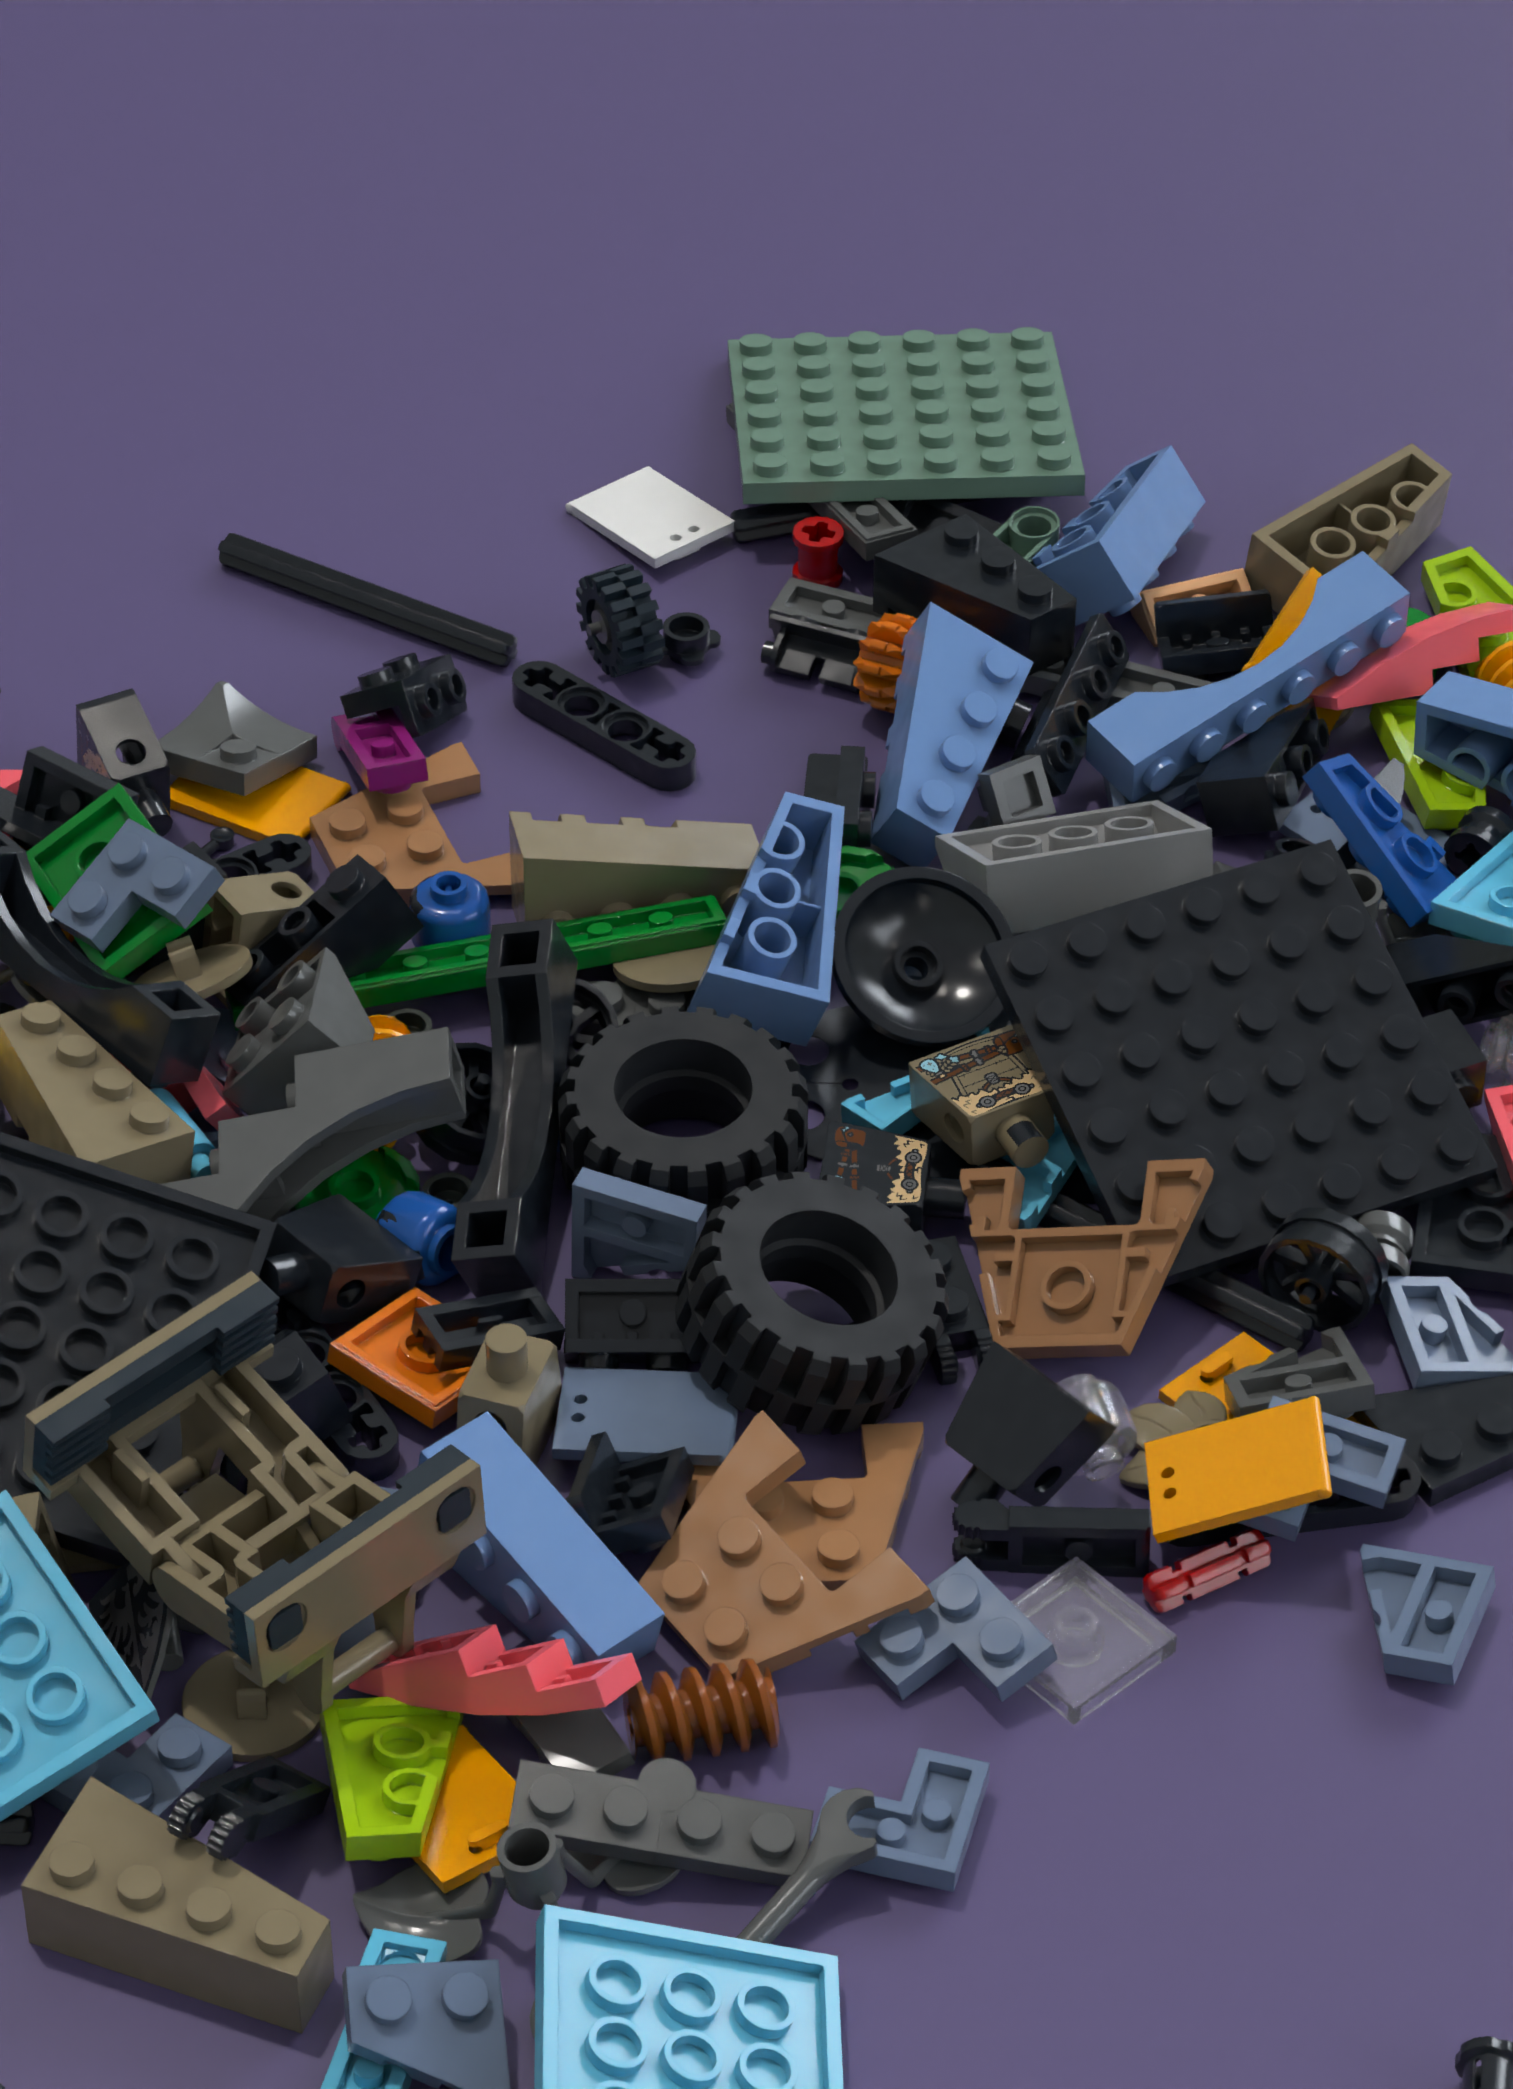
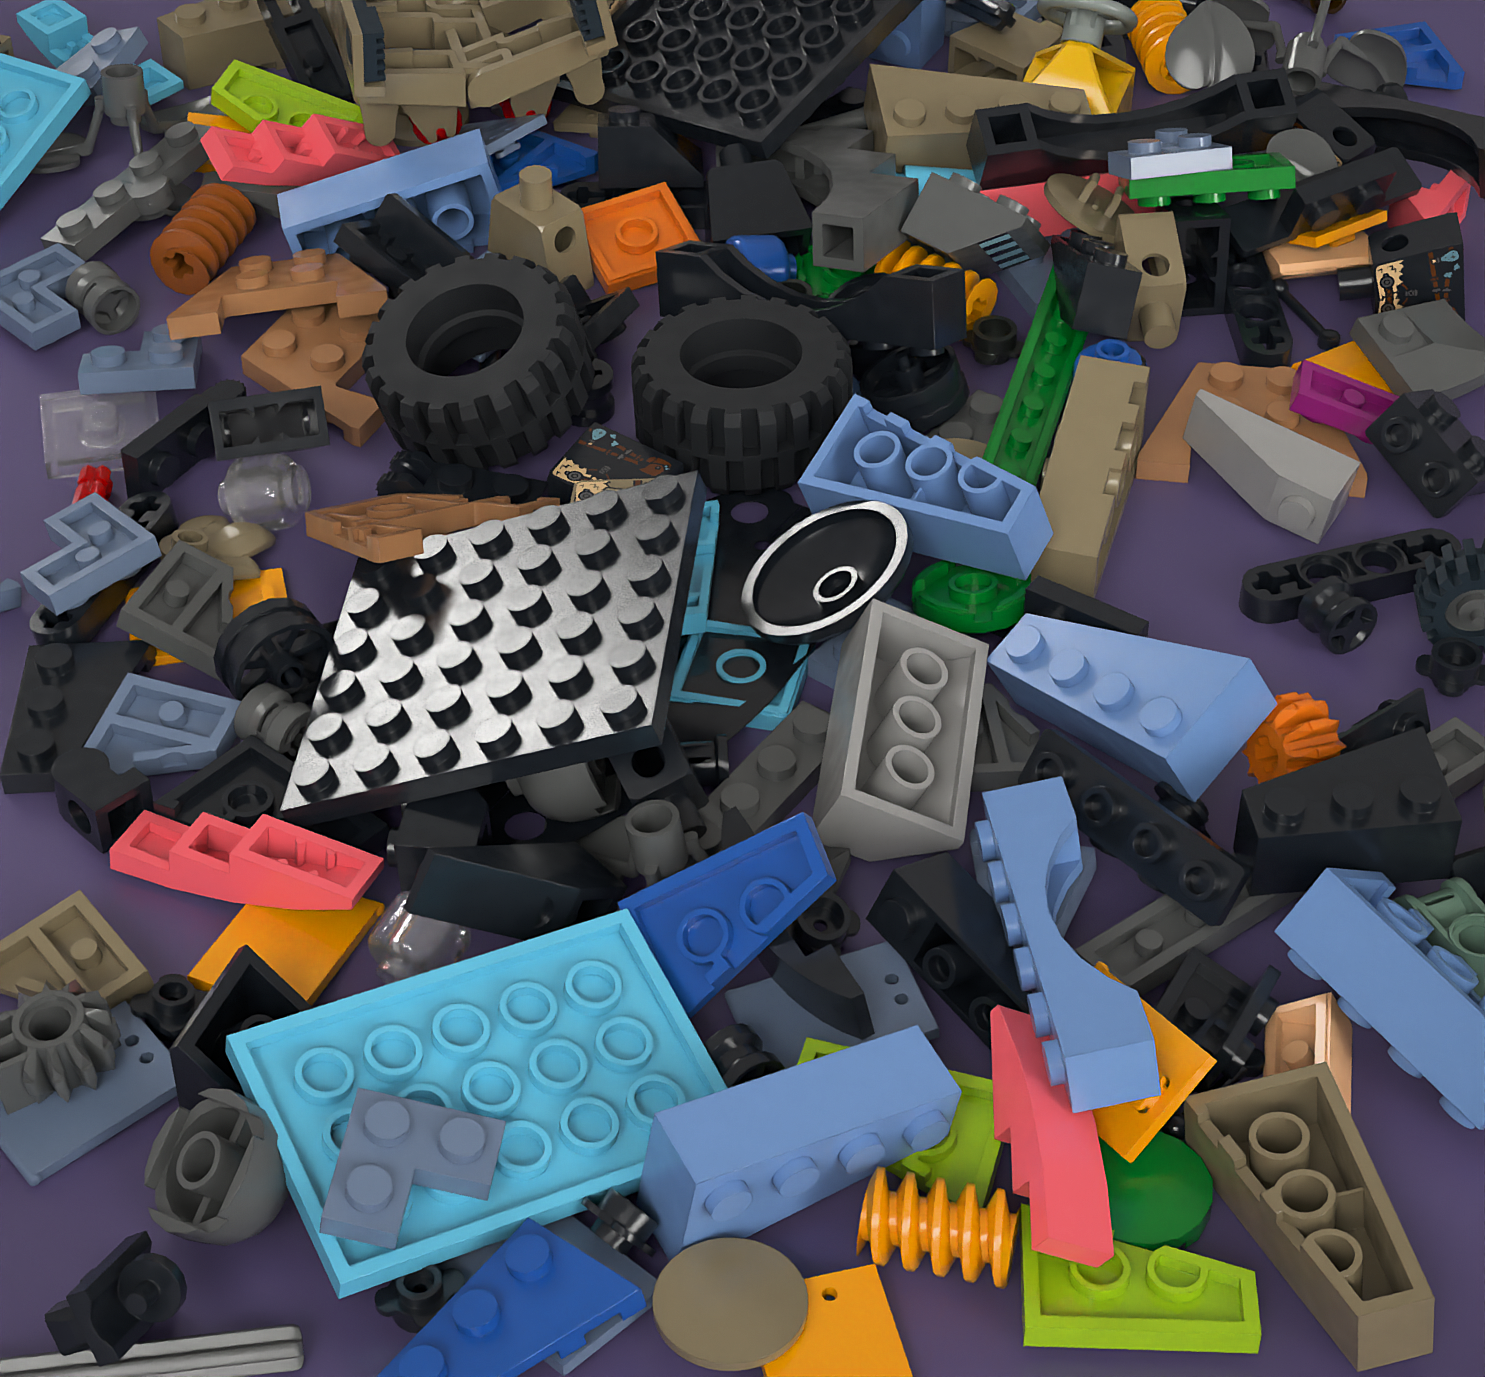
camera: 120 degrees right, 0 degrees up
black tile [411,1287,565,1372] -> none
sand blue wing [571,1167,707,1279] -> none
dark grey piece [736,1788,878,1944] -> none
dark grey tile [977,754,1056,826] -> none
light orange container [1144,1396,1332,1544] -> none
none -> dark grey wheel [65,261,140,335]
none -> light grey slope [1183,389,1361,544]
none -> black wheel [1297,576,1378,654]

